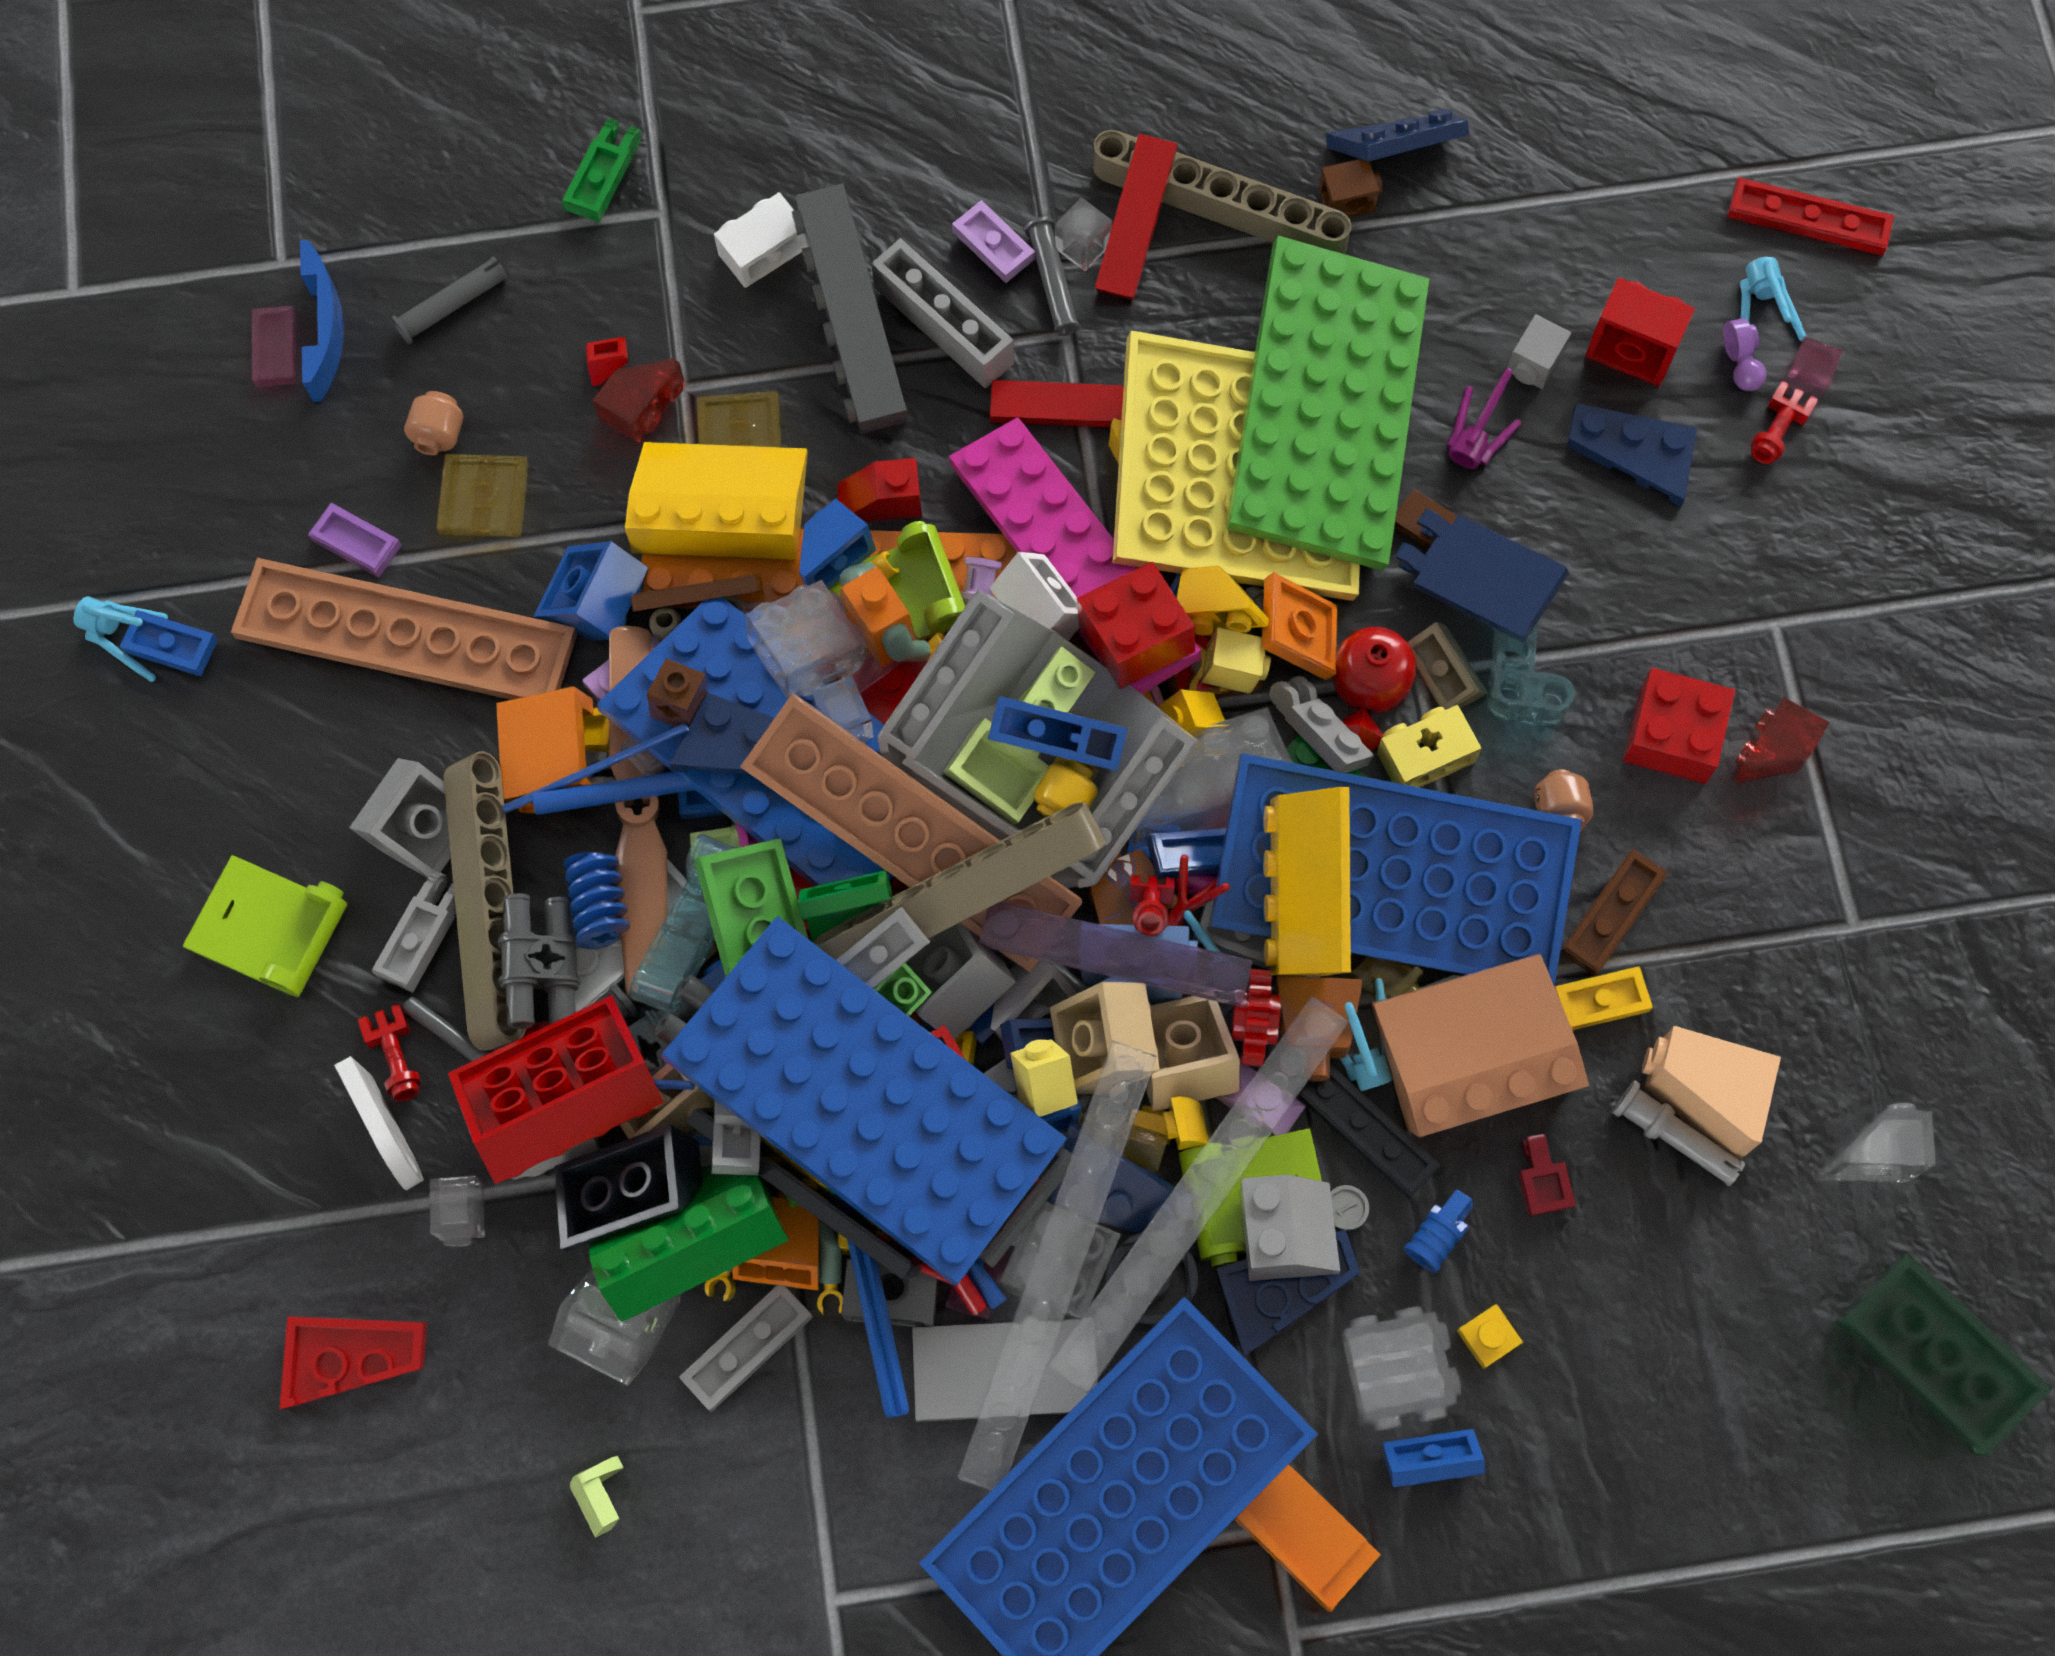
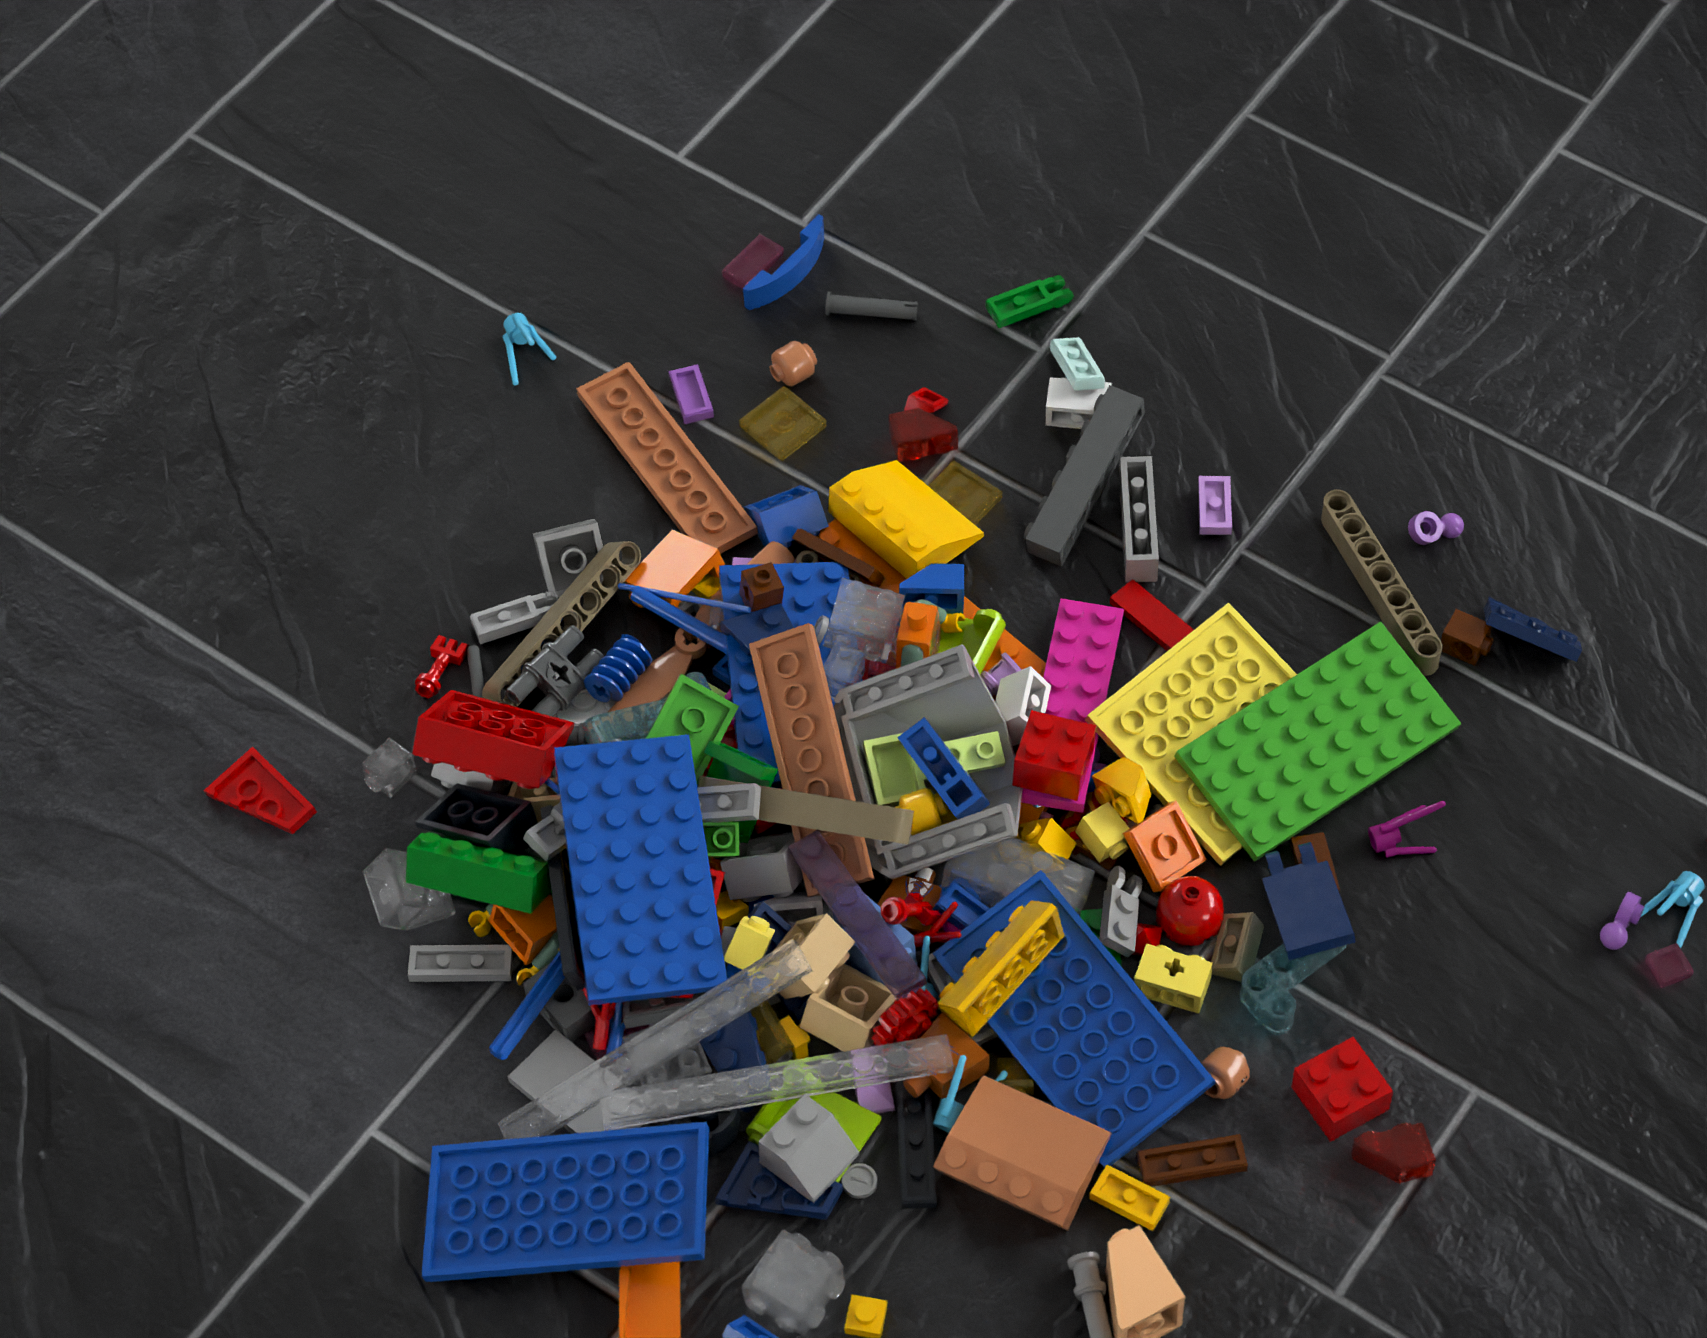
camera: 45 degrees right, 15 degrees down
blue plate [120,610,218,677] -> none
lime door [183,855,348,997] -> none
white tile [334,1056,423,1190] -> none
yellowish green tile [570,1456,624,1538] -> none
red slope [837,458,922,522] -> none
dark grey pin [1024,217,1080,336] -> none
clear brick [1055,197,1112,272] -> none
red tile [1095,134,1178,301] -> none
yellow slope [1163,1096,1210,1150] -> none
blue hinge [1403,1190,1473,1273] -> none
light grey brick [1508,314,1572,389] -> none
dark red plate [1518,1134,1576,1217] -> none
dark blue wing [1567,403,1697,506] -> none
red brick [1585,277,1695,387] -> none
red hinge [1751,381,1819,464] -> none
none -> light grey piece [814,615,829,646]
none -> light aqua tile [1050,337,1105,391]
none -> medium lavender plate [1408,511,1464,545]

